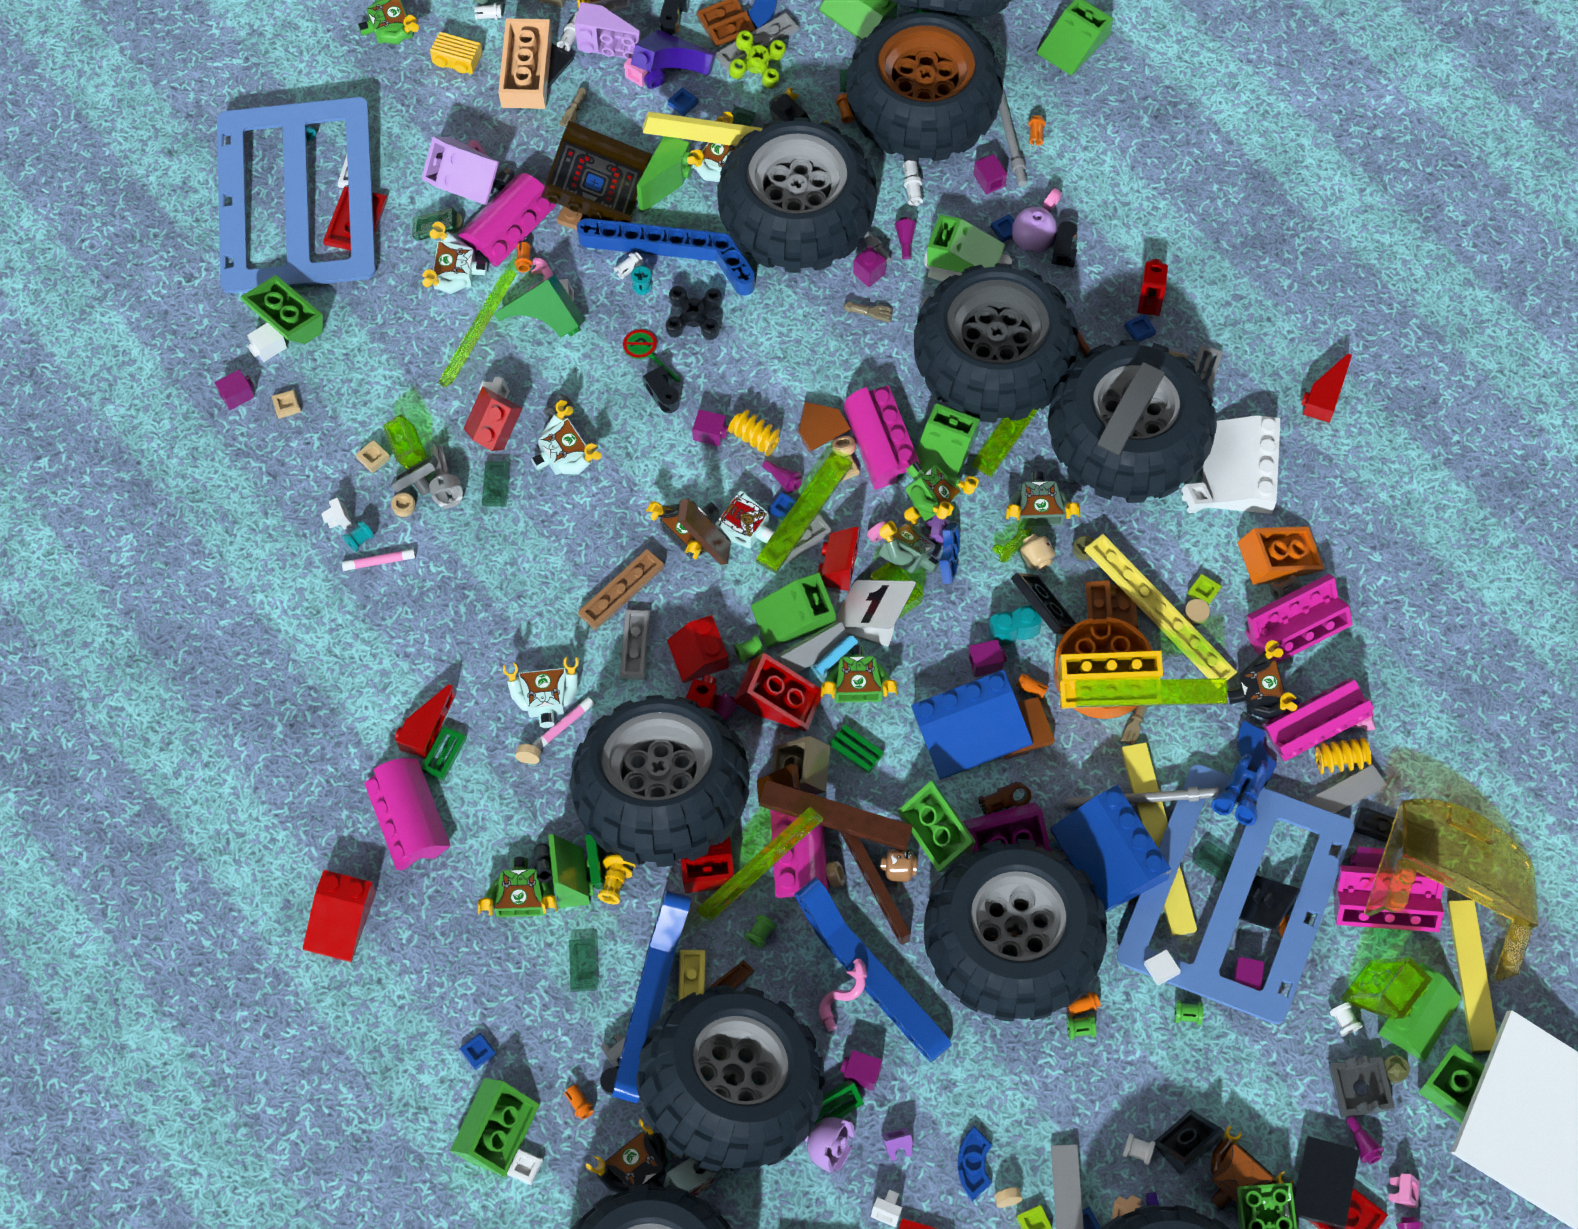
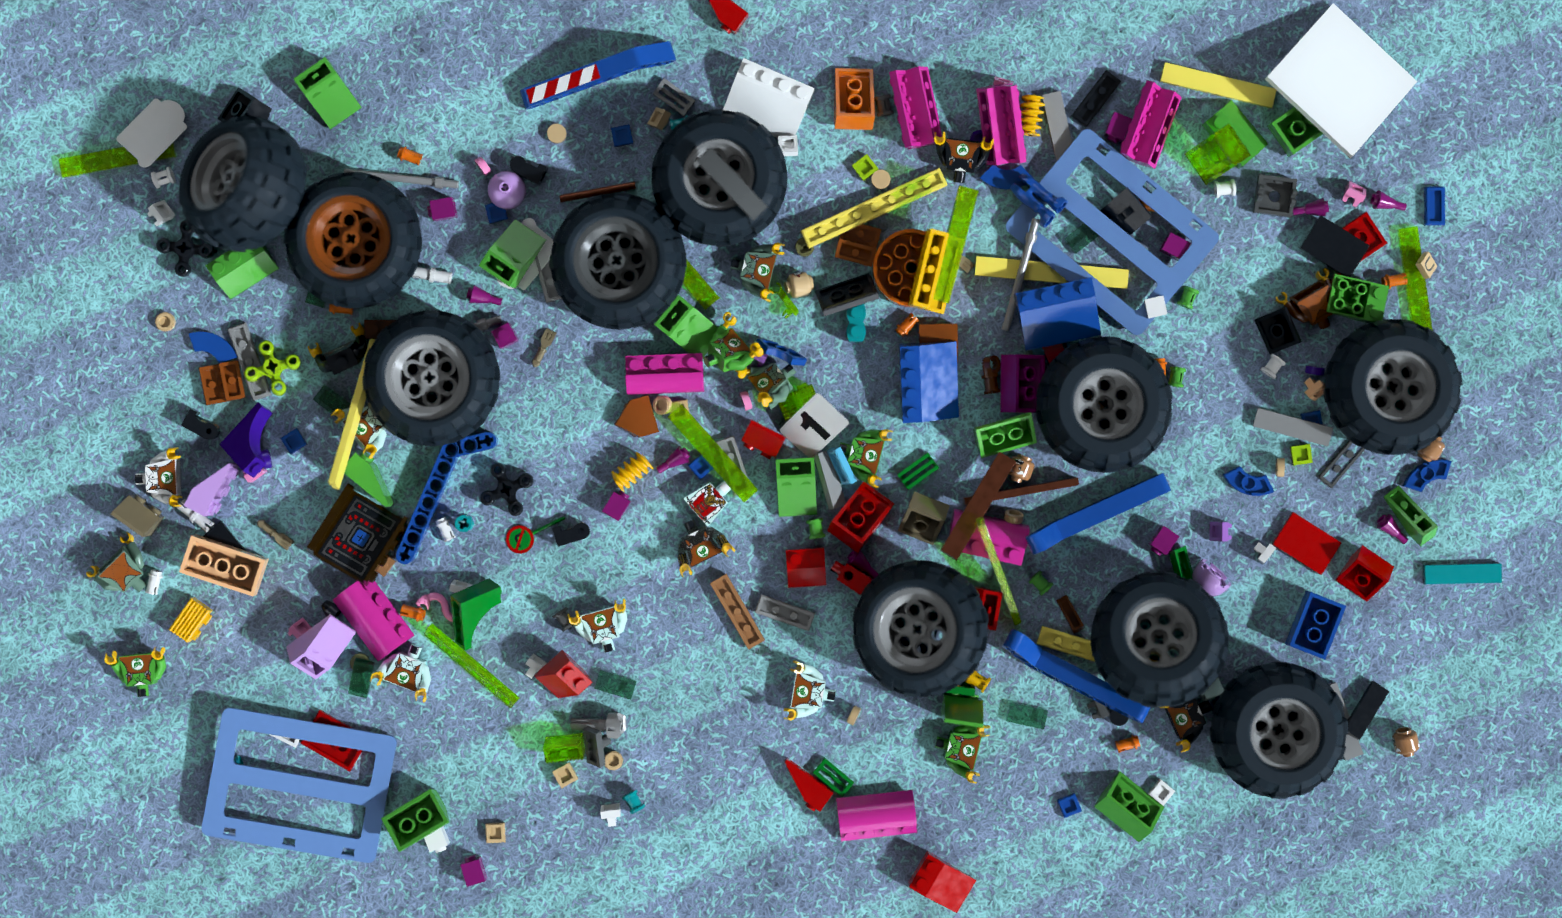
camera: 80 degrees left, 25 degrees up
bright pink bar [342,549,415,571] -> none
bright pink bar [532,697,594,750] -> none
black pin [533,843,553,883] -> none
reddish brown tile [677,498,731,565] -> none
reddish brown tile [757,764,800,804] -> none
bright pink animal [819,959,867,1032] -> none
magenta brick [968,640,1007,677] -> none
red torso [1137,259,1168,316] -> none
clear yellow windscreen [1364,798,1538,982] -> none
olive tile [1384,1055,1410,1083] -> none
none -> blue beam [520,41,676,110]
none -> tan tile [547,124,567,144]

